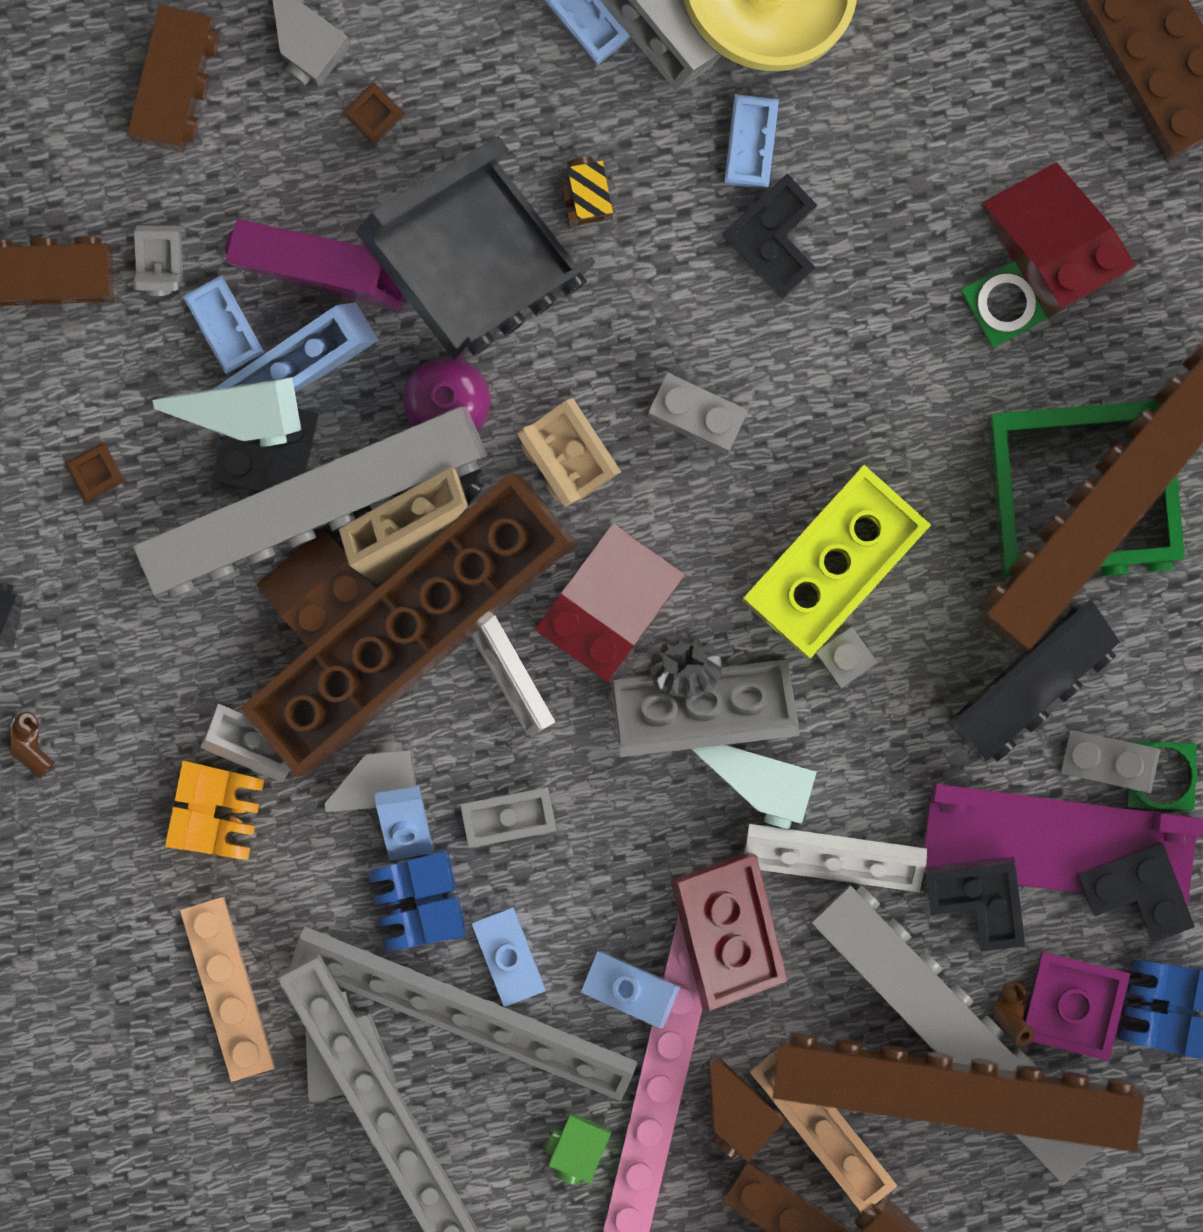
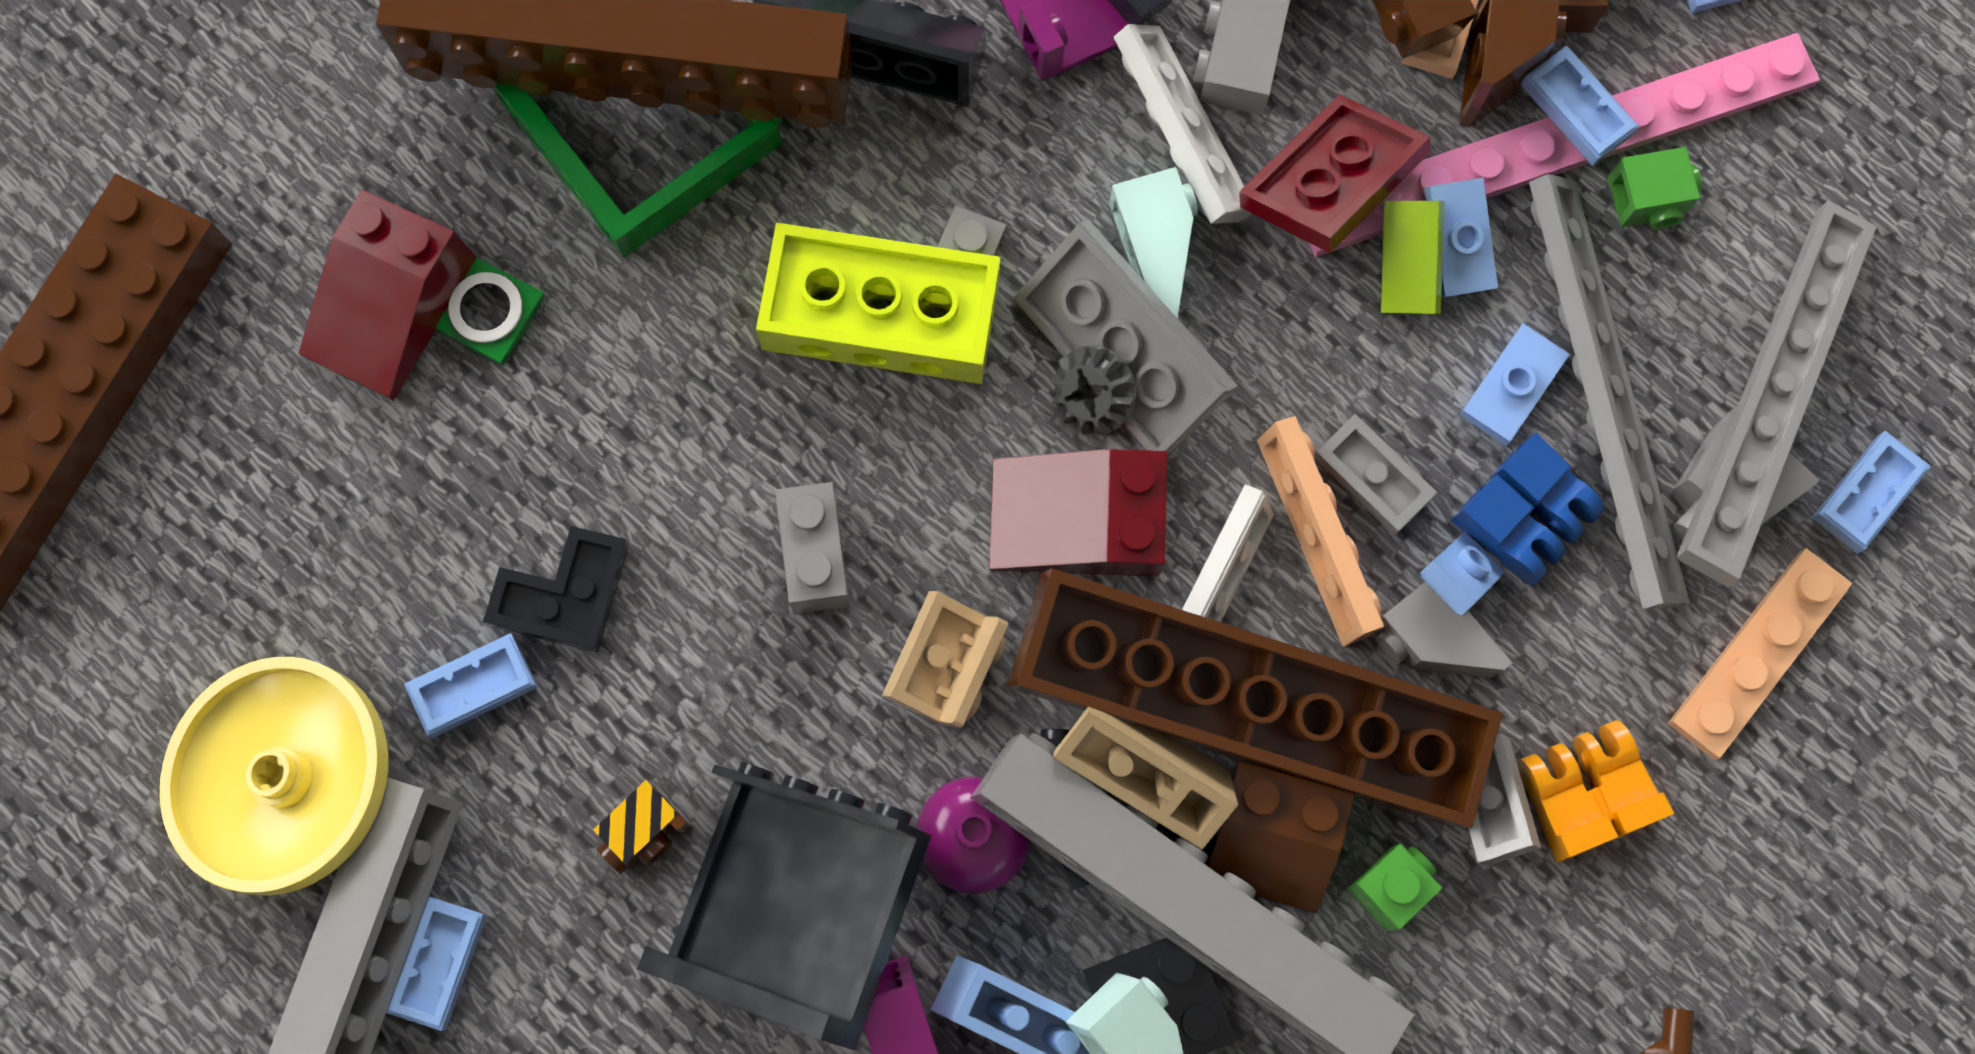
camera: 130 degrees left, 10 degrees down
none -> light nougat plate [1257,416,1384,647]
none -> bright green brick [1346,843,1442,932]
none -> lime tile [1381,201,1444,314]
none -> light blue plate [1520,45,1639,166]
none -> light blue plate [1812,431,1931,554]

